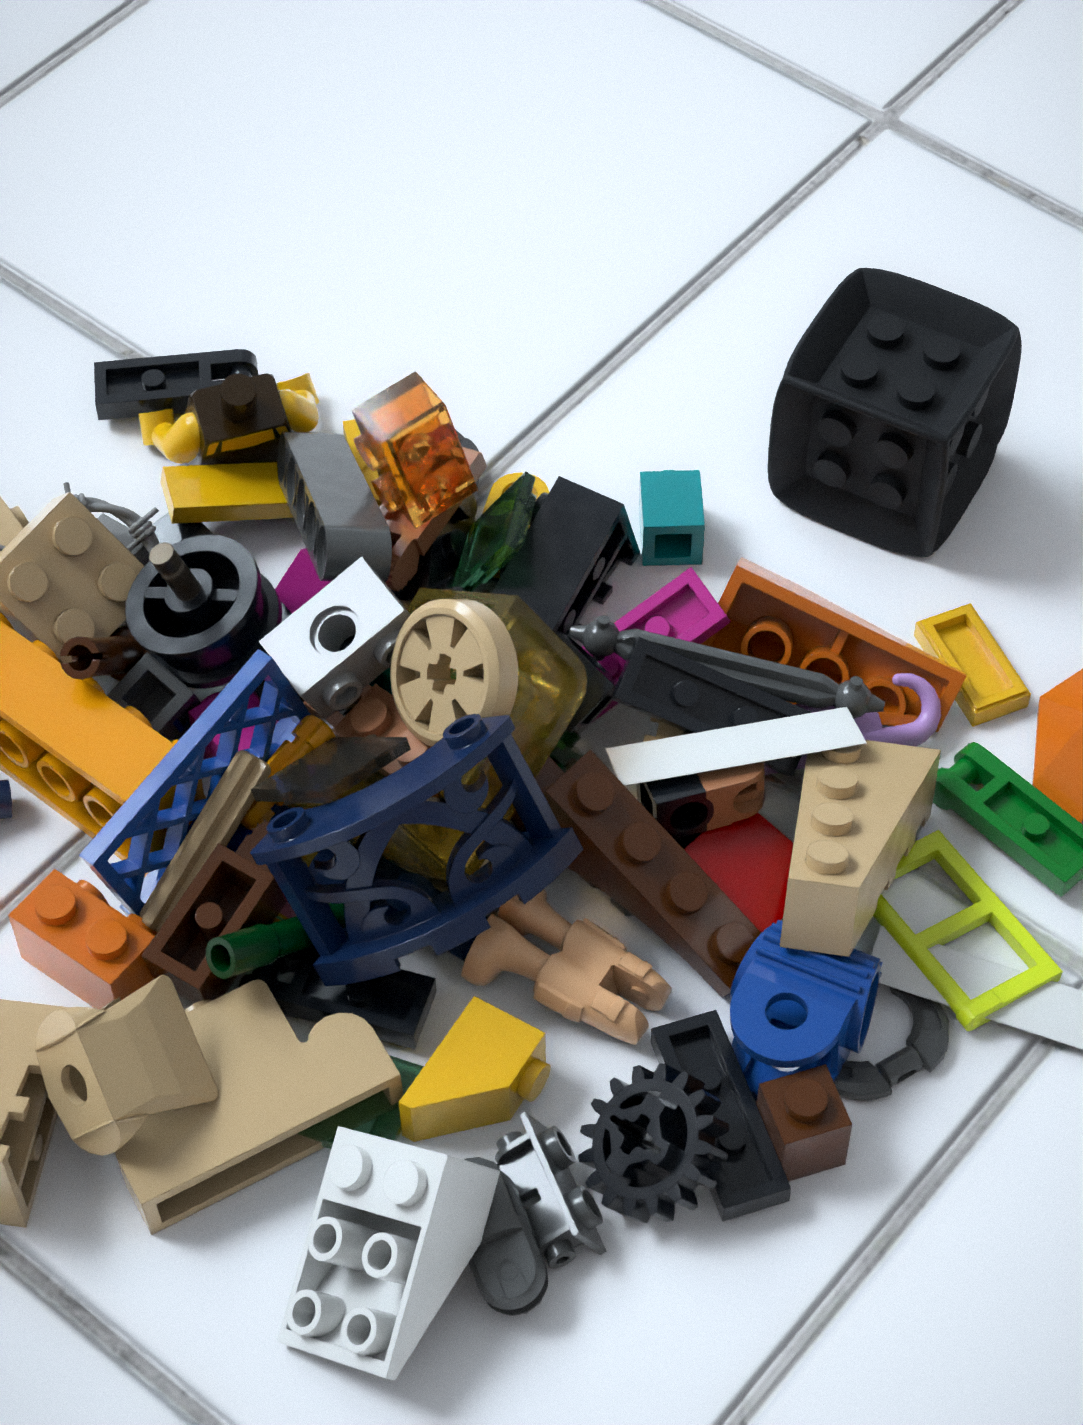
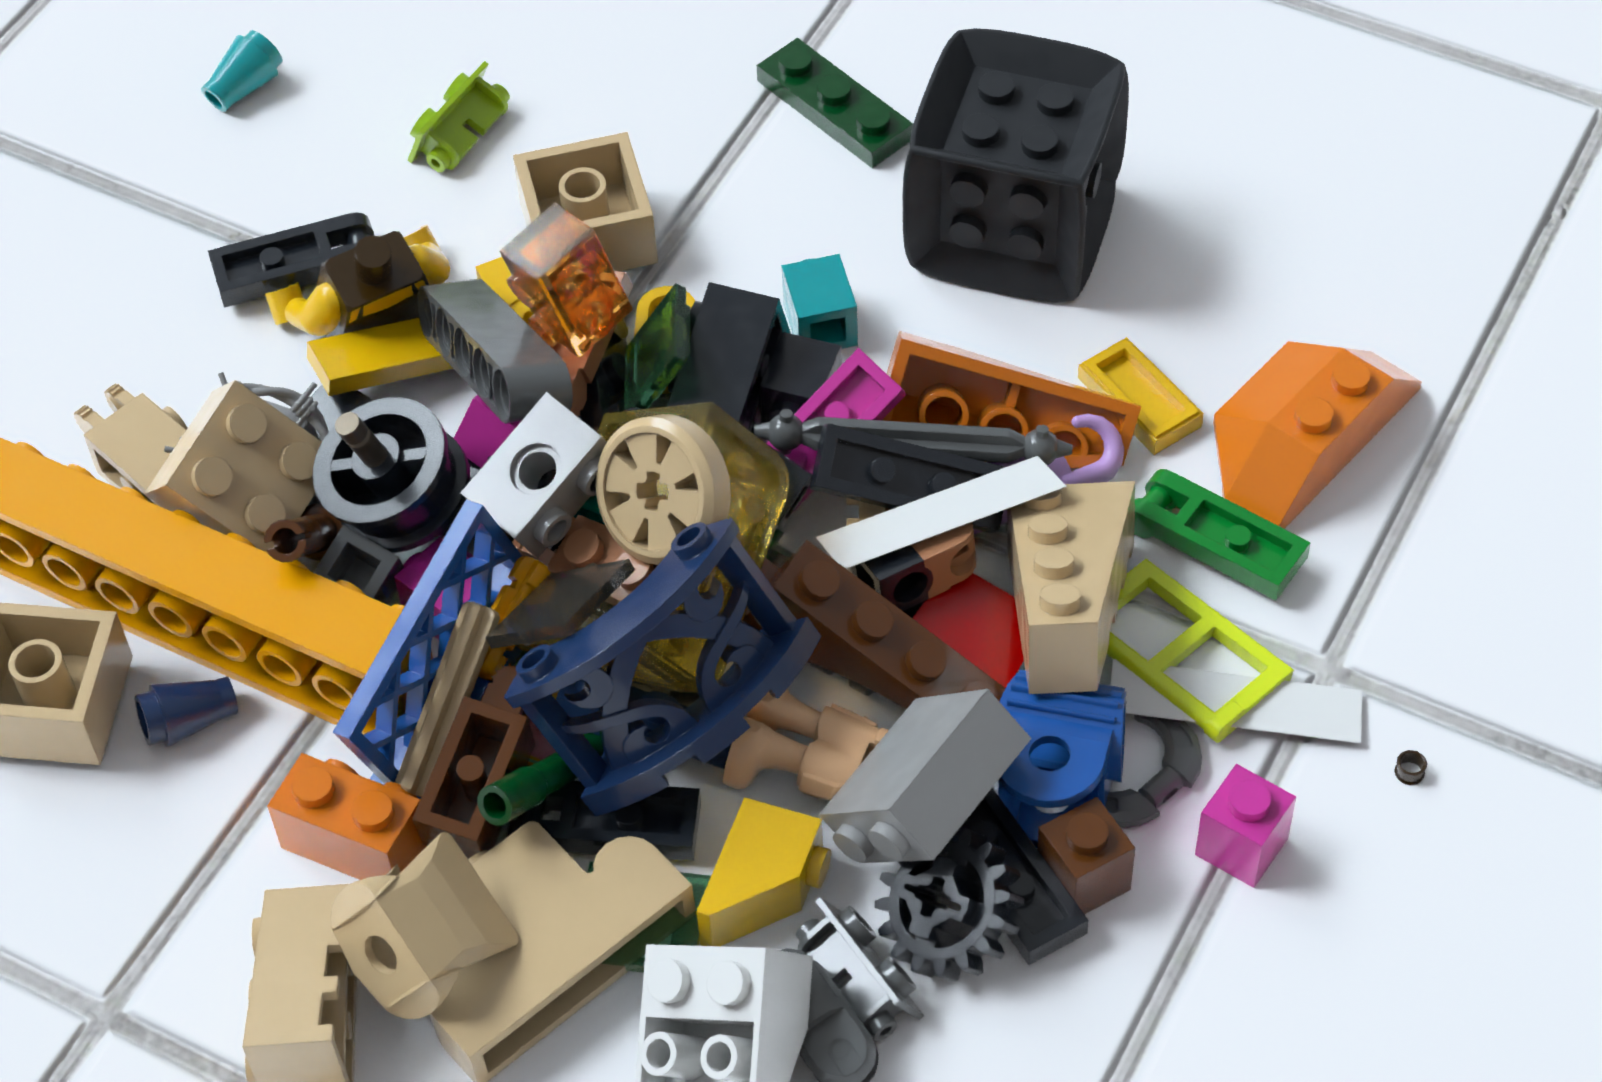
camera: 10 degrees left, 0 degrees up
none -> teal cone [201,30,283,112]
none -> lime hinge [407,60,510,172]
none -> tan brick [513,132,658,287]
none -> dark green plate [756,37,913,169]
none -> black brick [759,332,842,423]
none -> light grey brick [819,689,1031,863]
none -> dark pink brick [1195,764,1297,888]

